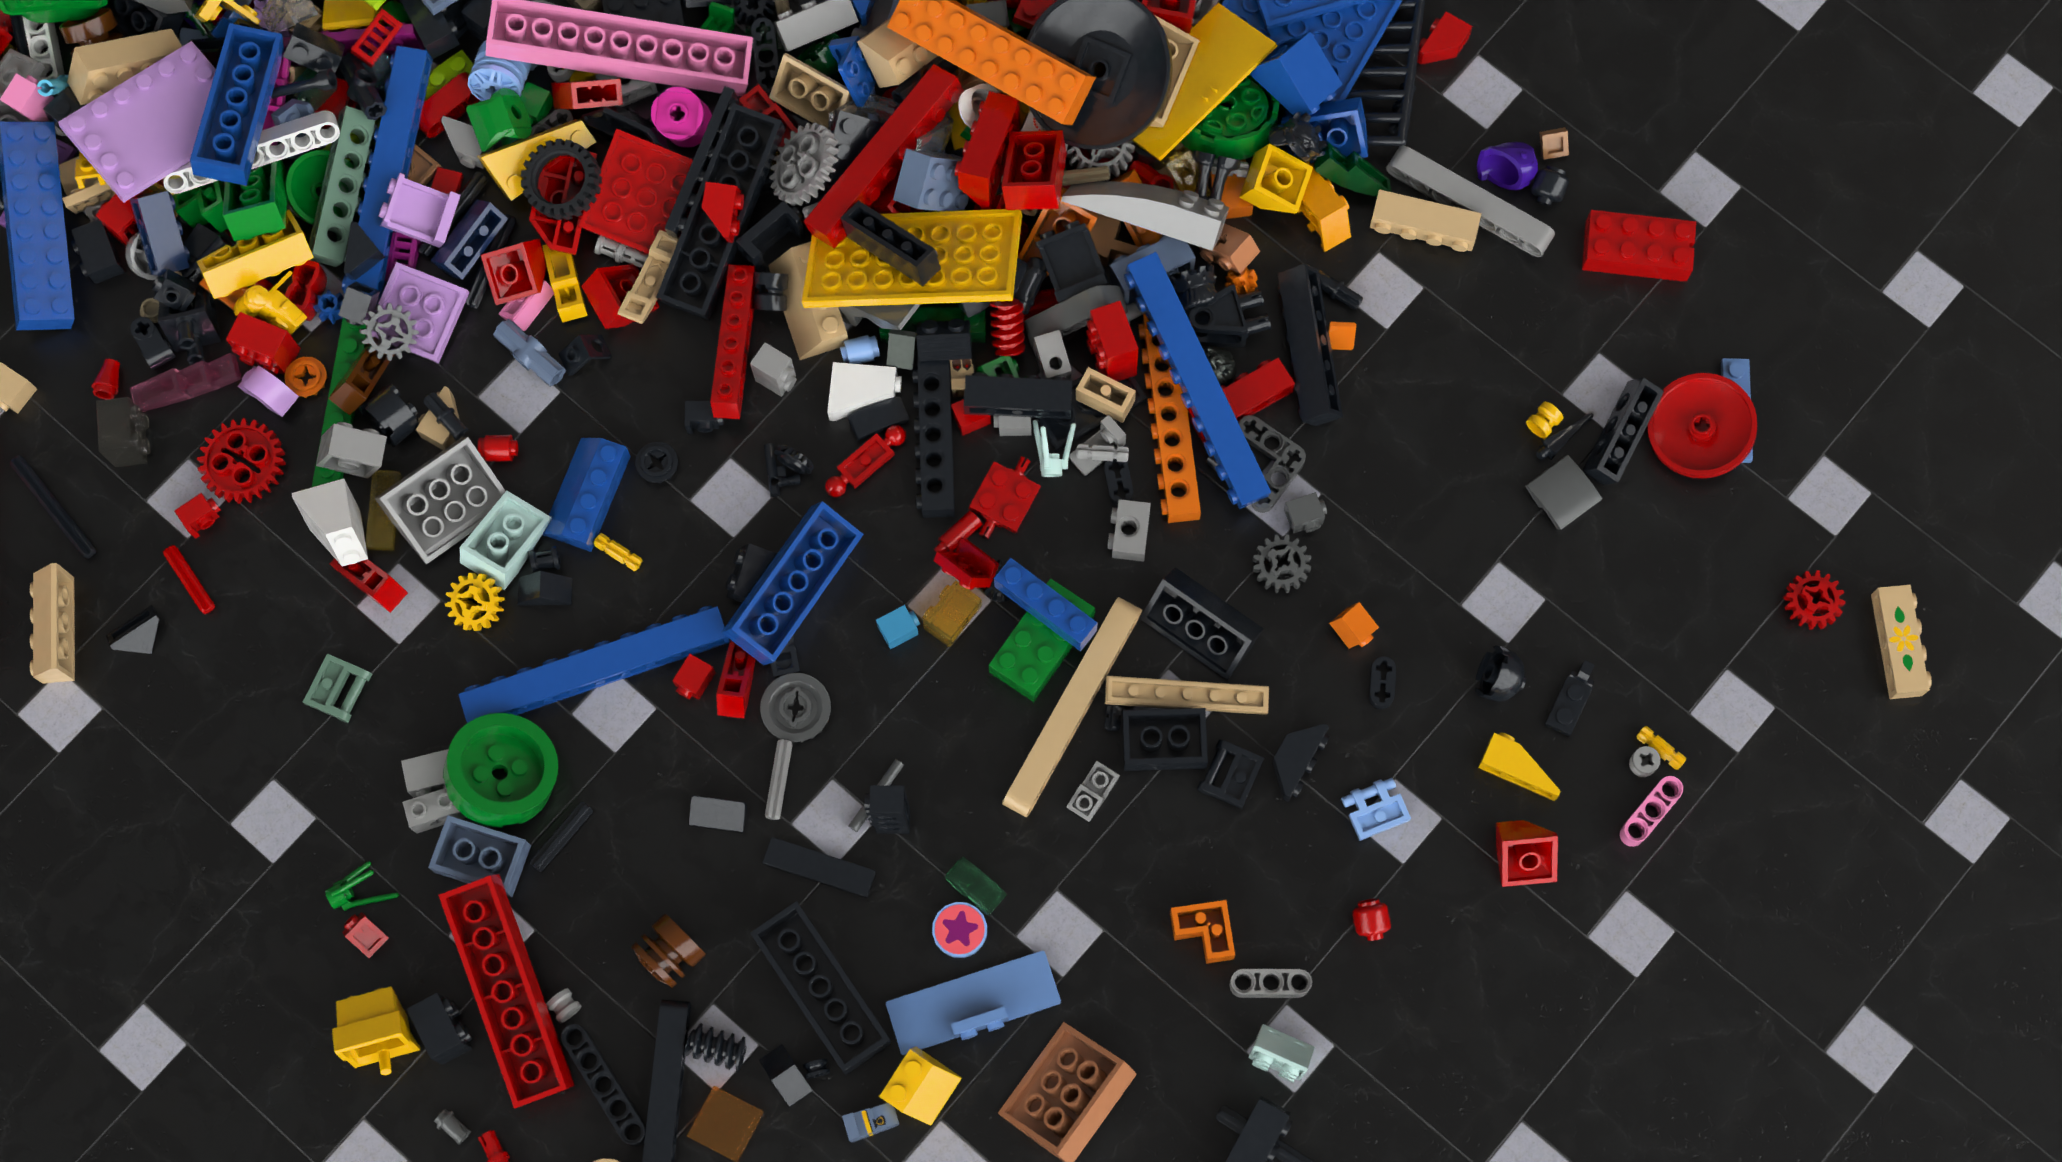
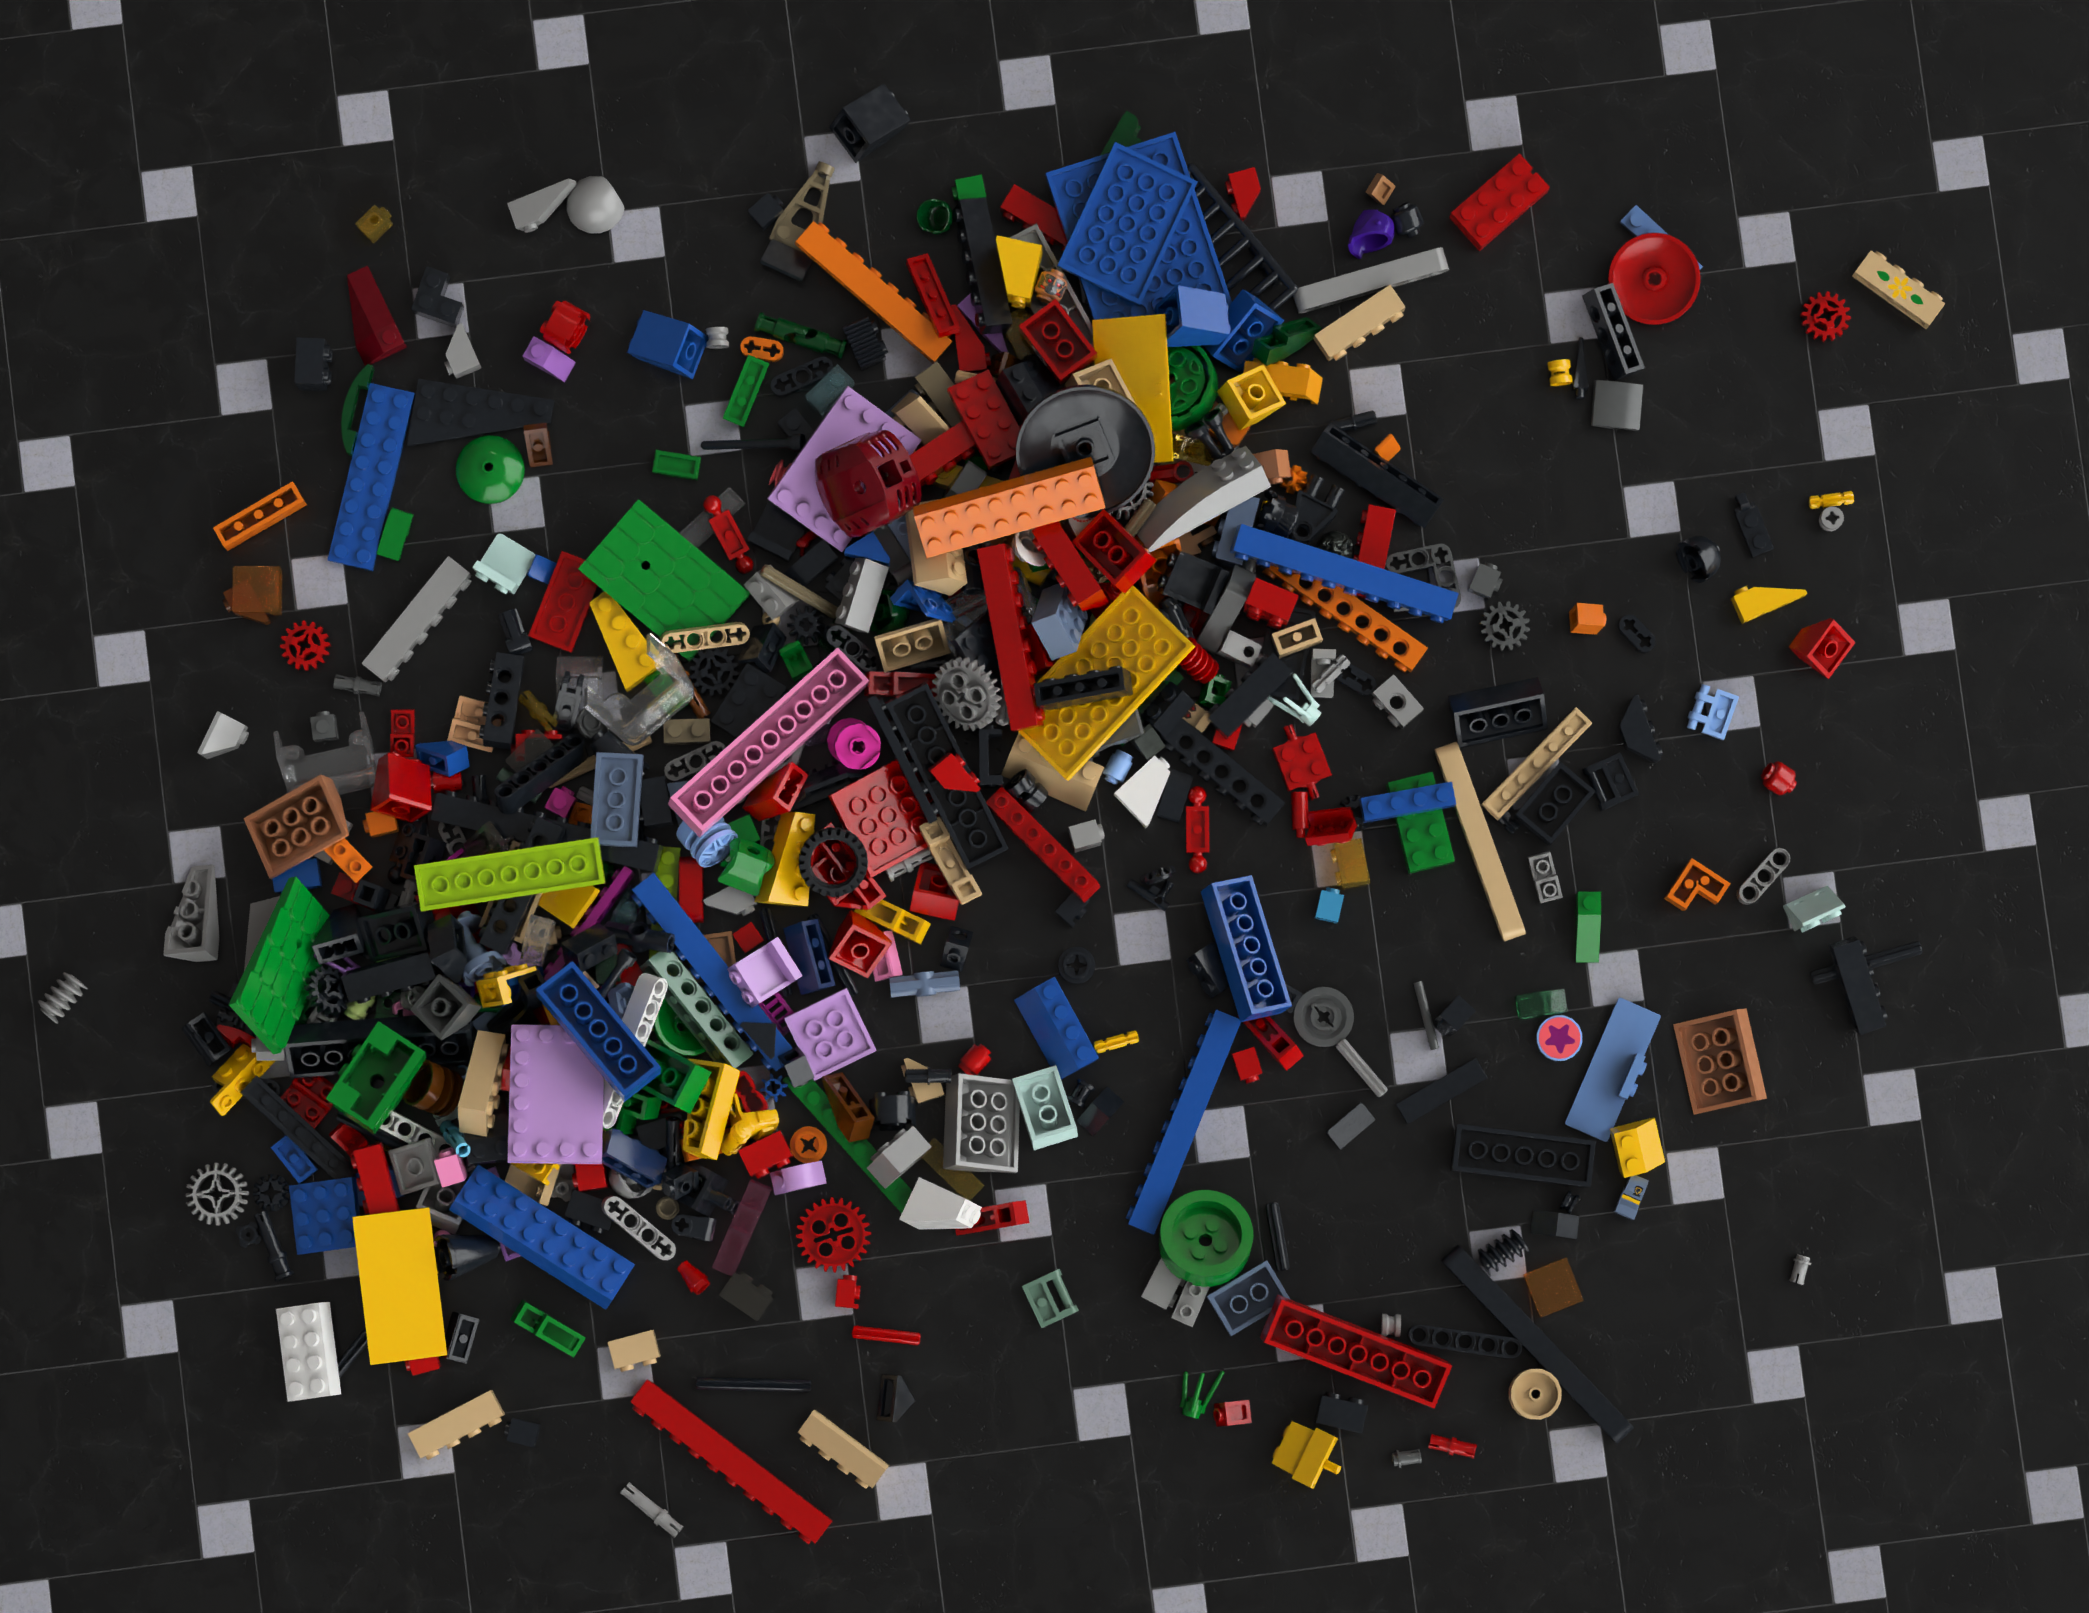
camera: 55 degrees left, 10 degrees up
red slope [351,9,403,68] -> none
gear [359,303,419,361] -> none
yellow gear [445,573,505,631] -> none
reddish brown wheel [631,913,706,988] -> none
black hair [1268,112,1328,162] -> none
bright pink beam [1620,776,1683,847] -> none
none -> light grey beam [601,1195,676,1260]
none -> green slope [1575,892,1601,963]

